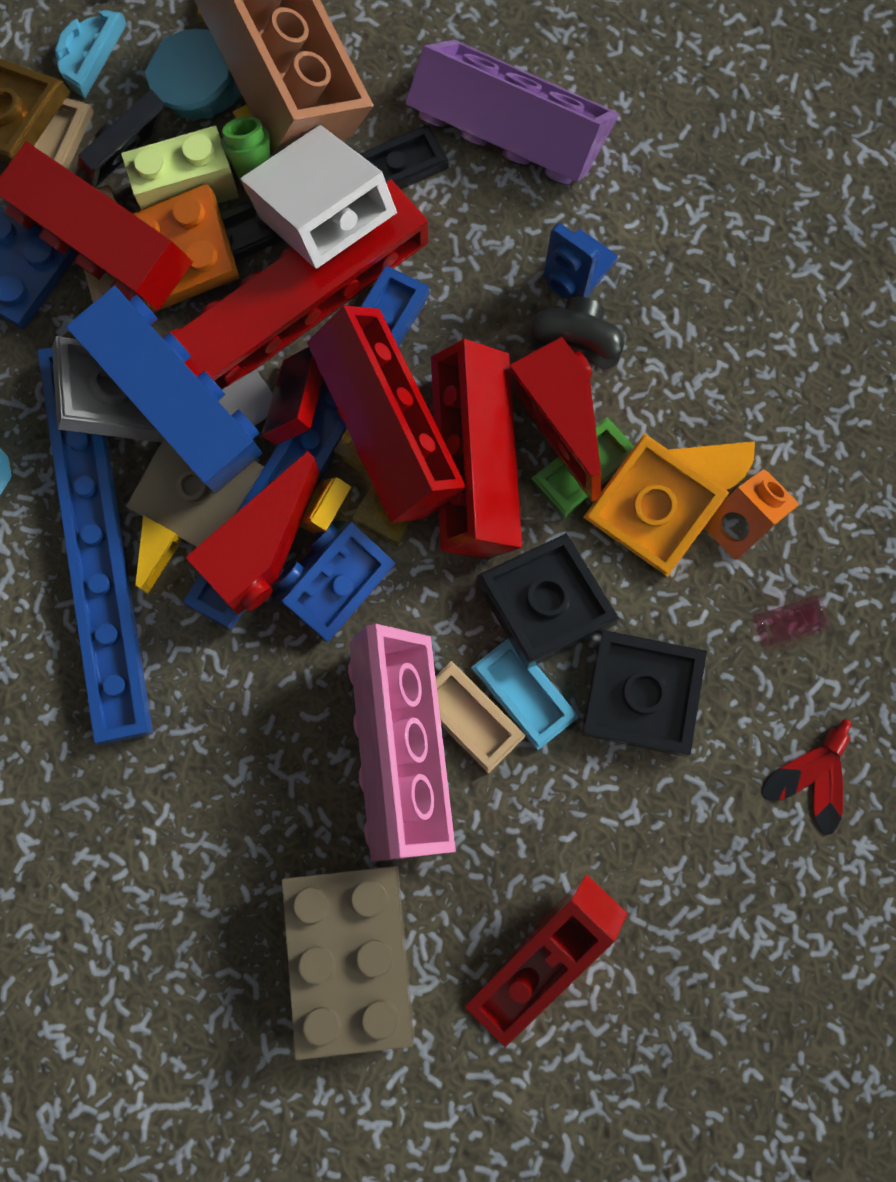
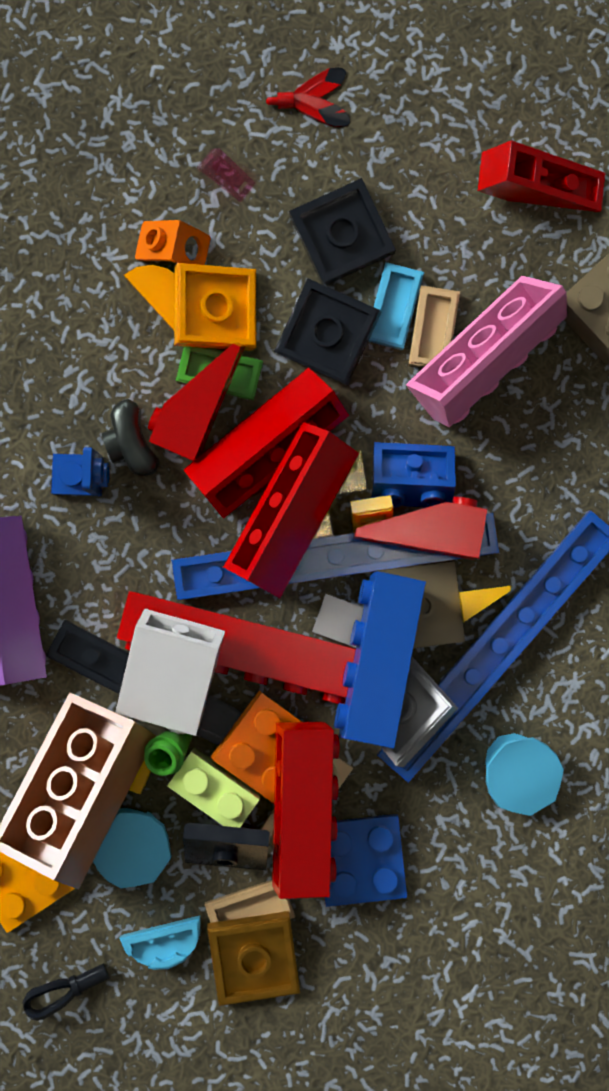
camera: 135 degrees left, 10 degrees up
tile [262,347,323,446] -> none

